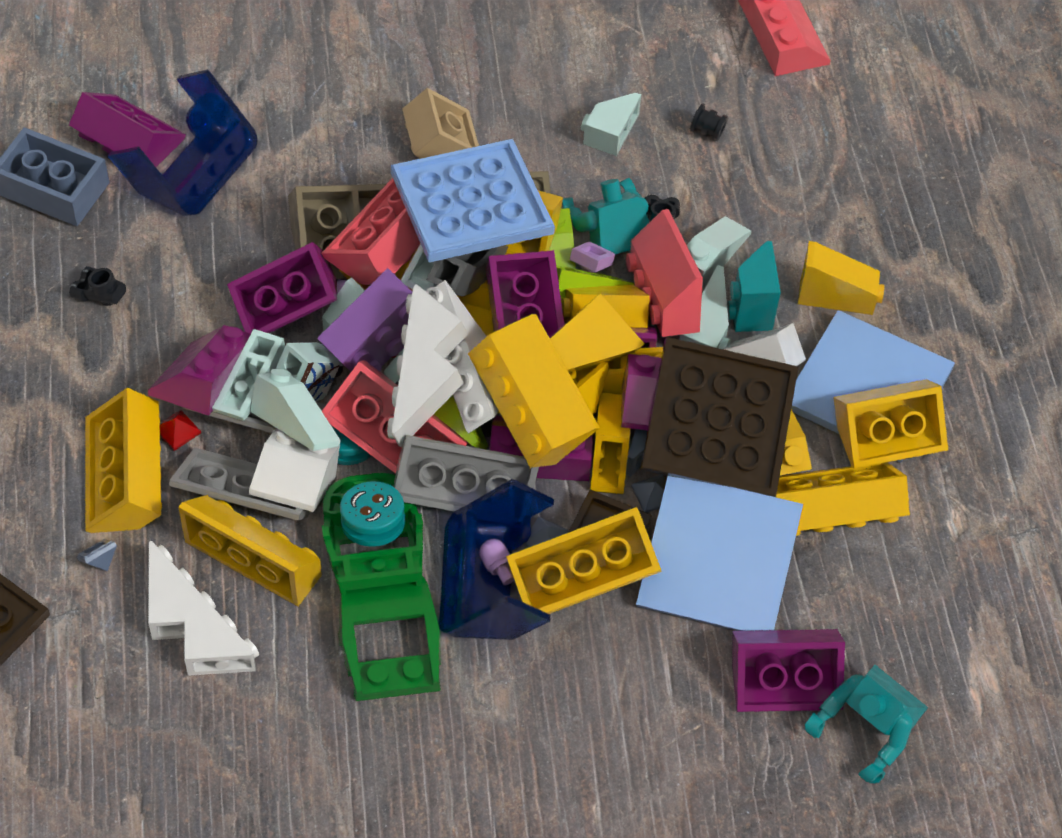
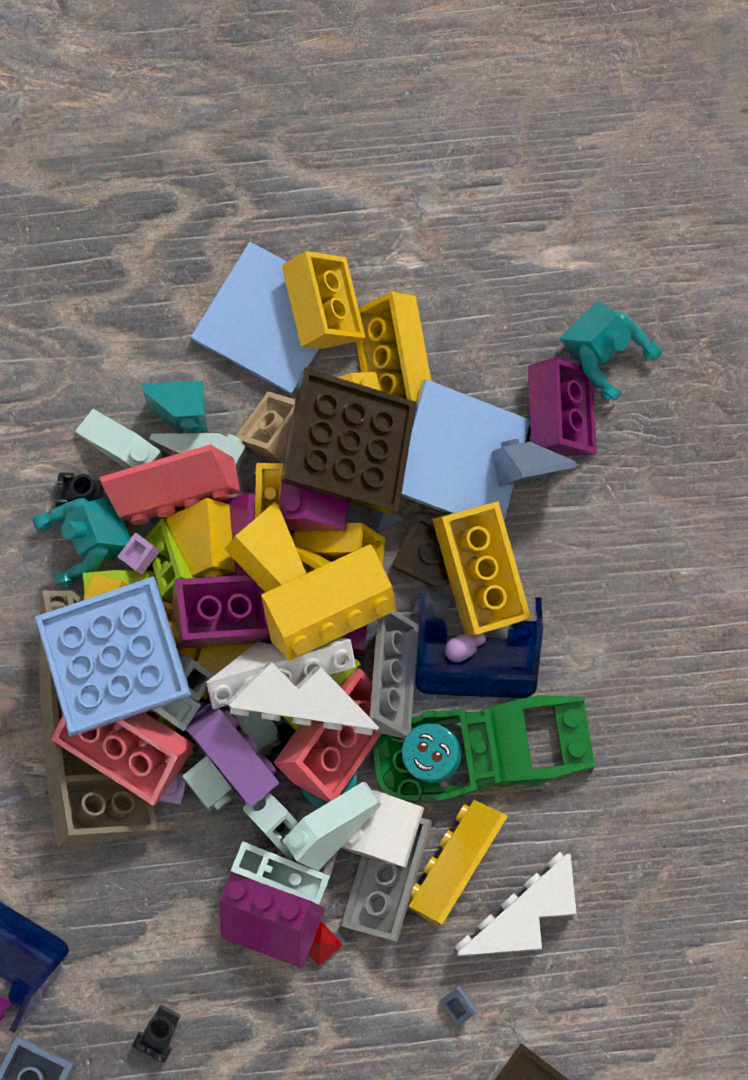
camera: 90 degrees left, 20 degrees up
yellow slope [85,388,162,533] -> none
magenta slope [227,242,337,334] -> none
white slope [723,323,806,366] -> none
yellow slope [798,241,885,315] -> none
none -> sand blue slope [492,439,577,486]

